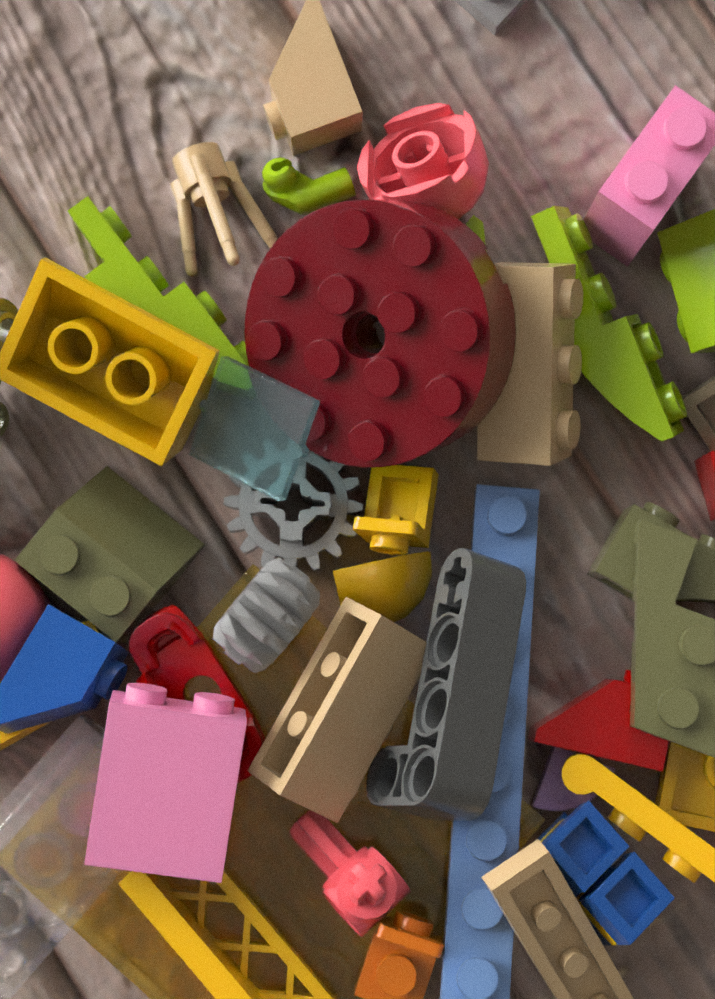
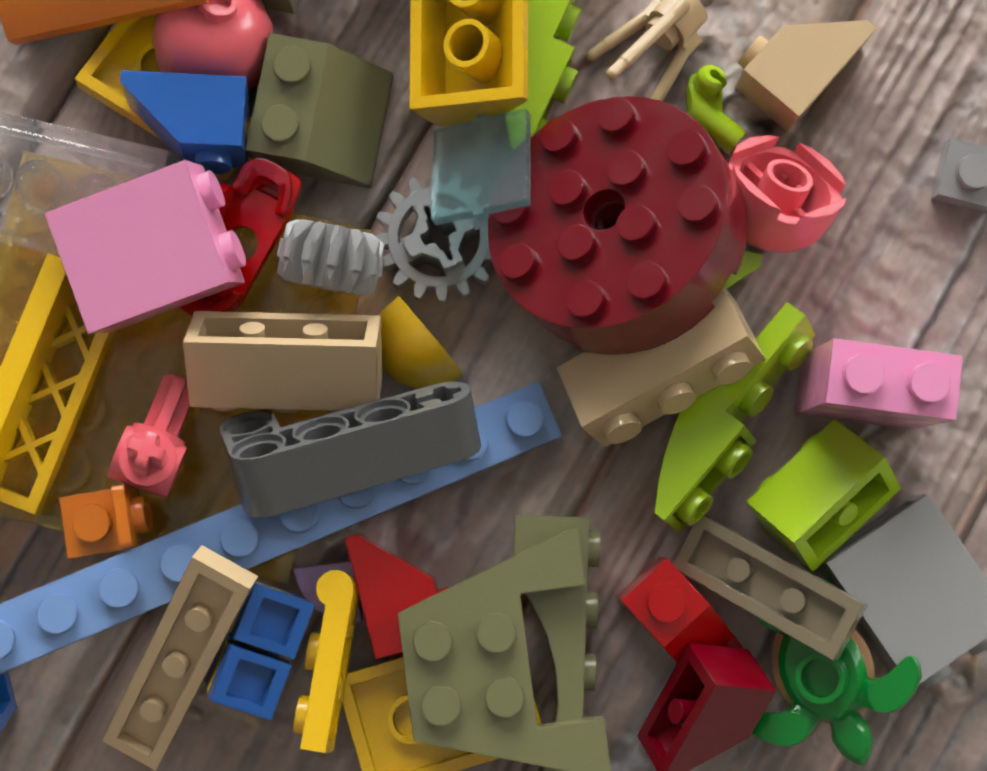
camera: 65 degrees right, 0 degrees up
yellow bracket [353,465,439,555] -> none

